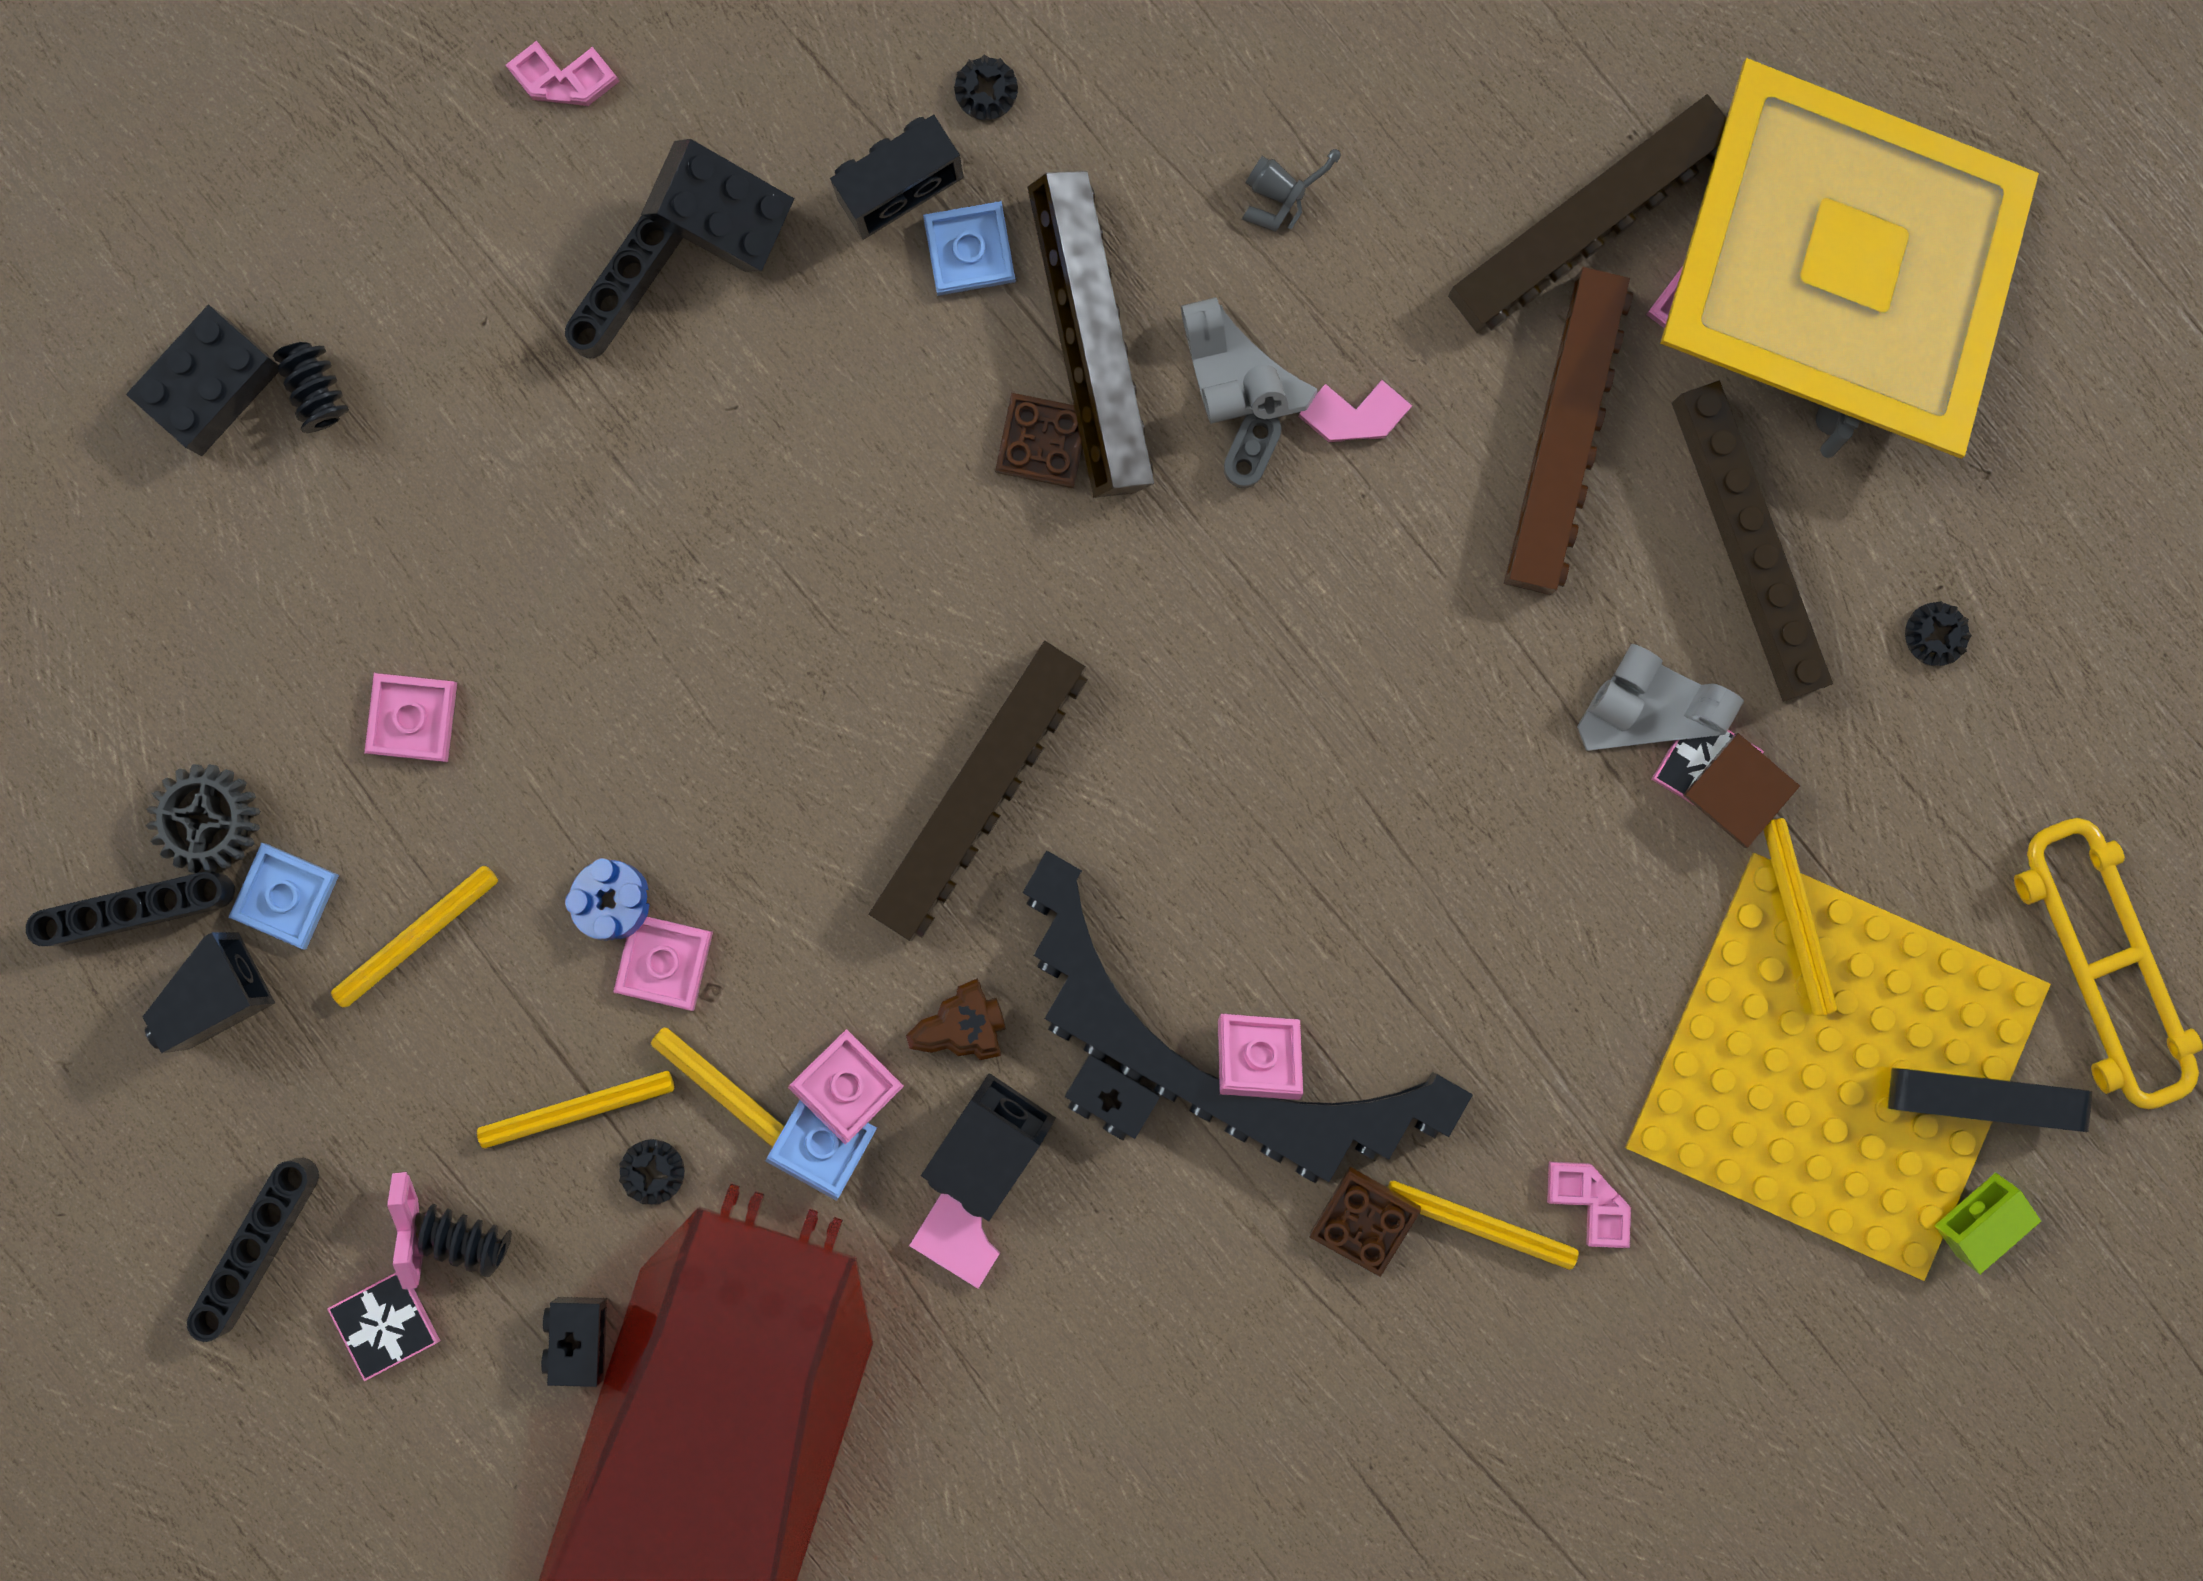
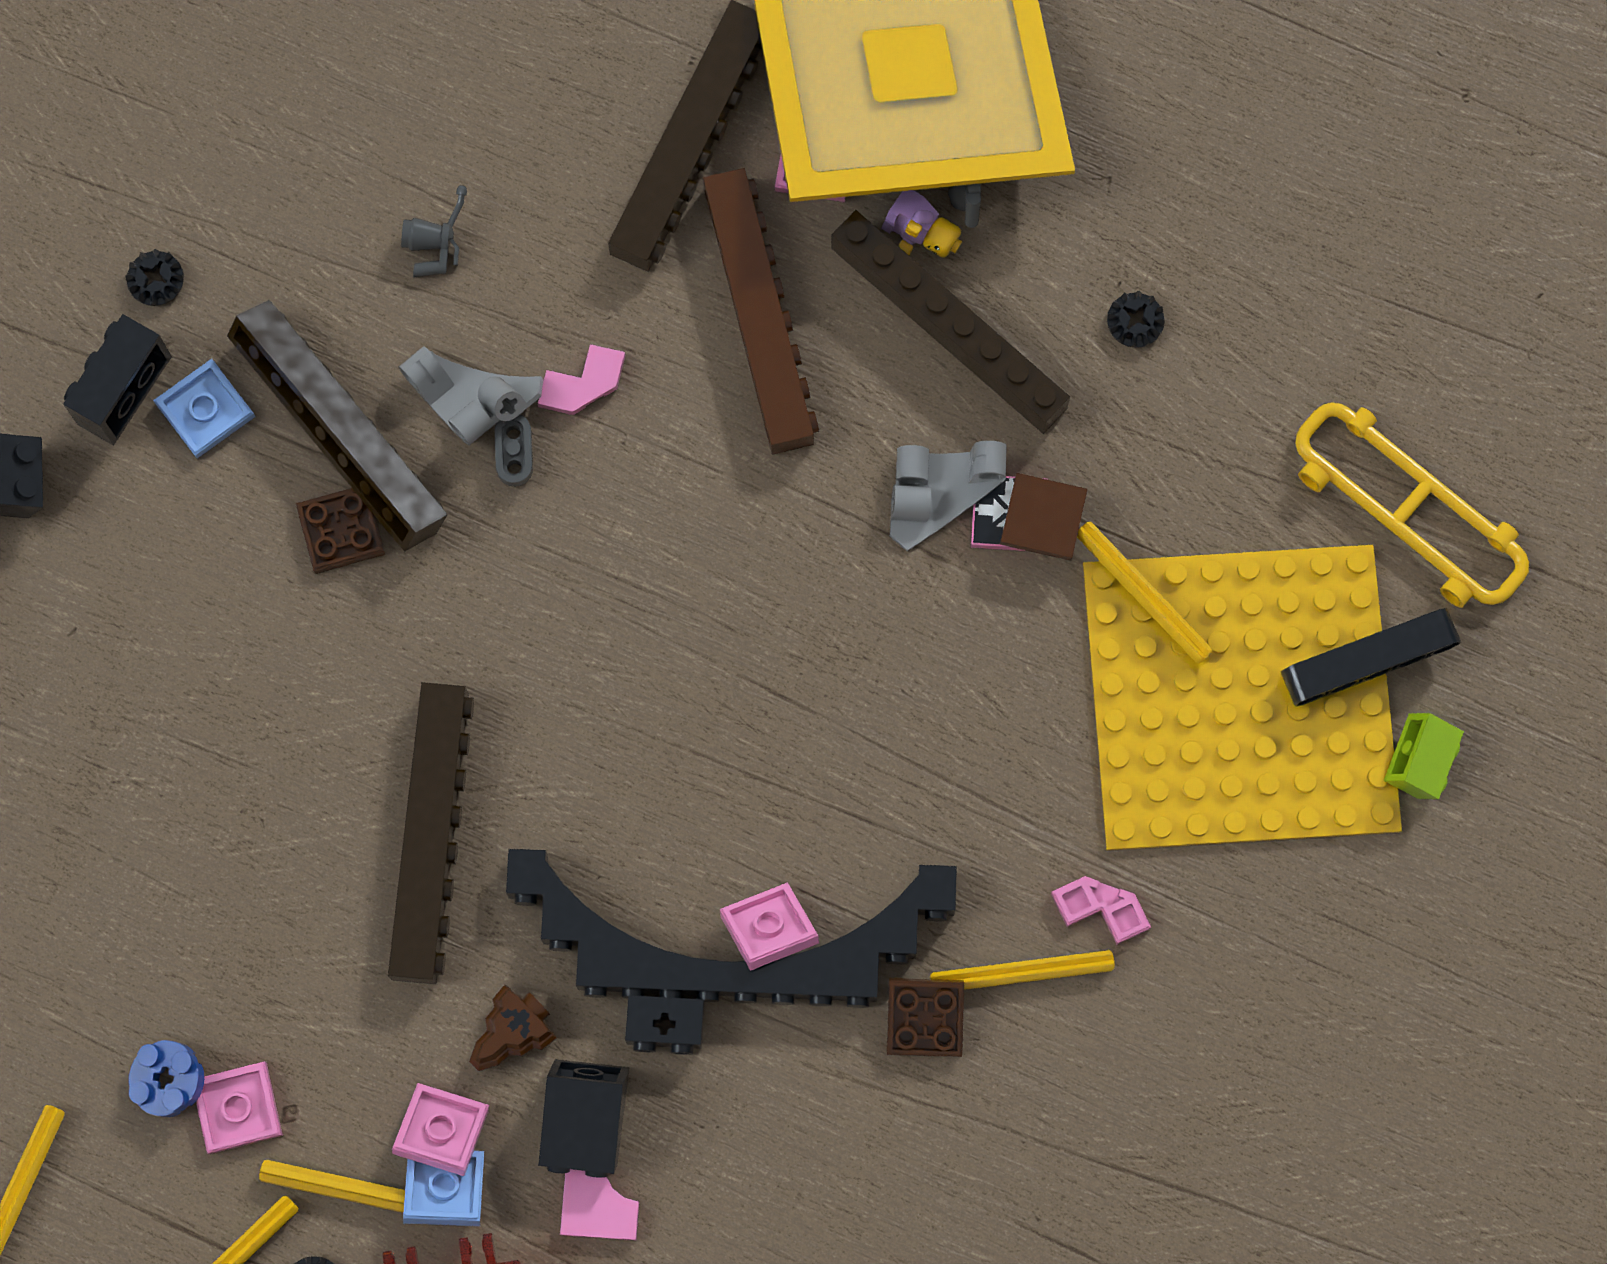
camera: 25 degrees left, 10 degrees down
none -> piece [881,190,962,258]

